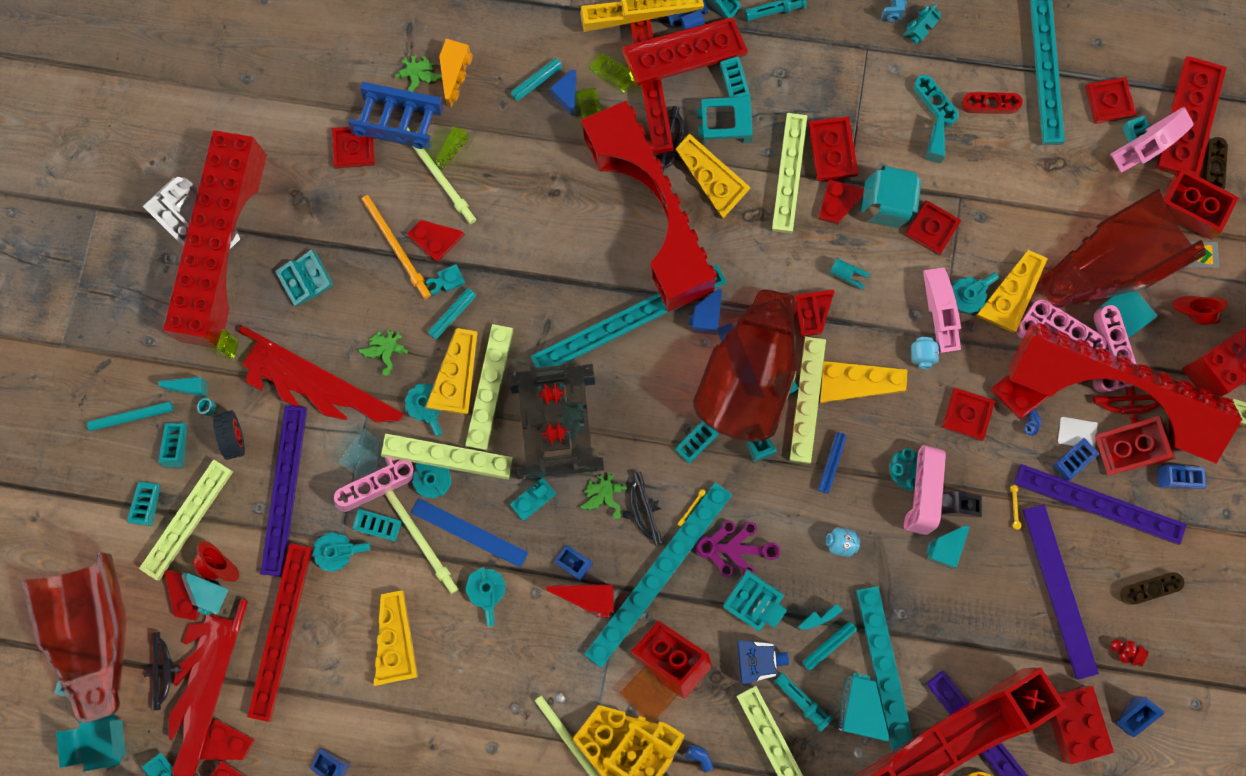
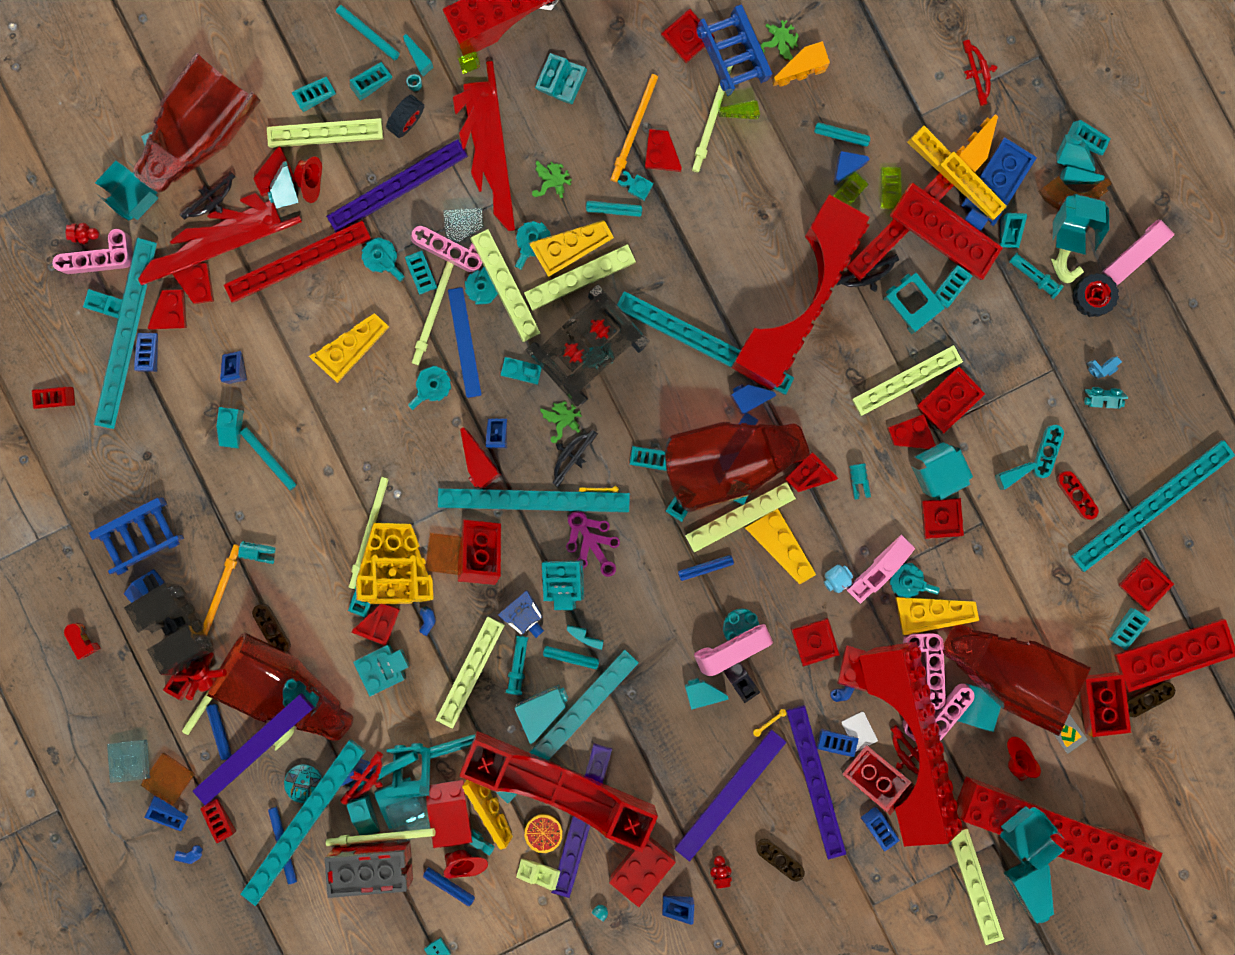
camera: 50 degrees right, 10 degrees up
yellow wing [676,134,751,219] -> none
medium azure head [826,527,860,557] -> none
bright pink slope [1110,107,1194,173] -> none

